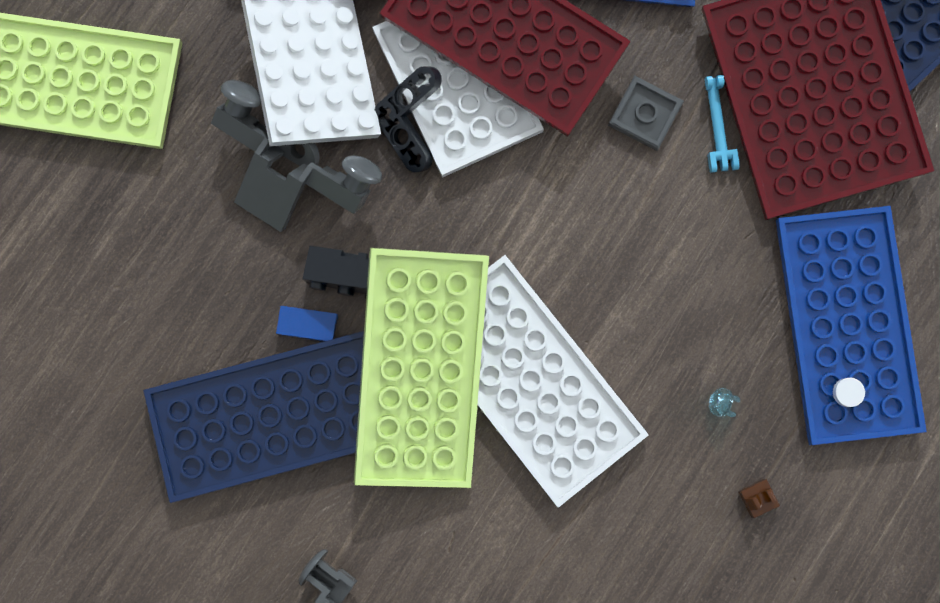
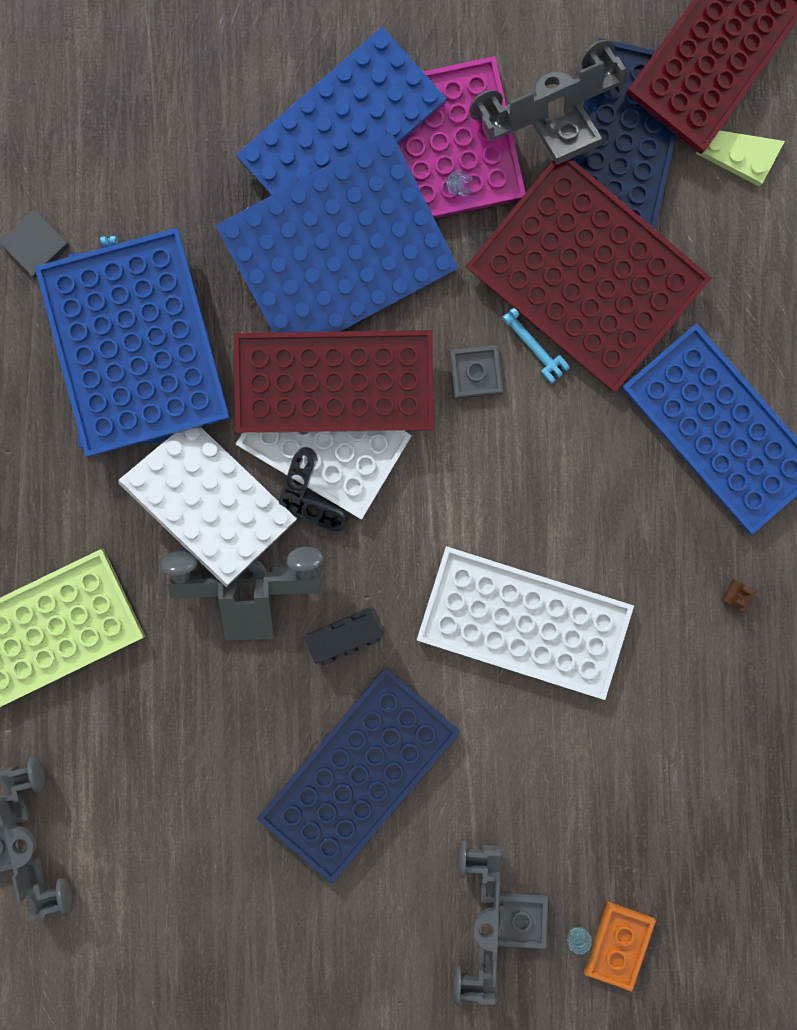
camera: 30 degrees left, 5 degrees up
blue tile [276,306,338,341] -> none
yellowish green plate [354,248,489,488] -> none
clear light blue plate [709,388,740,417] -> none
white tile [833,378,865,407] -> none

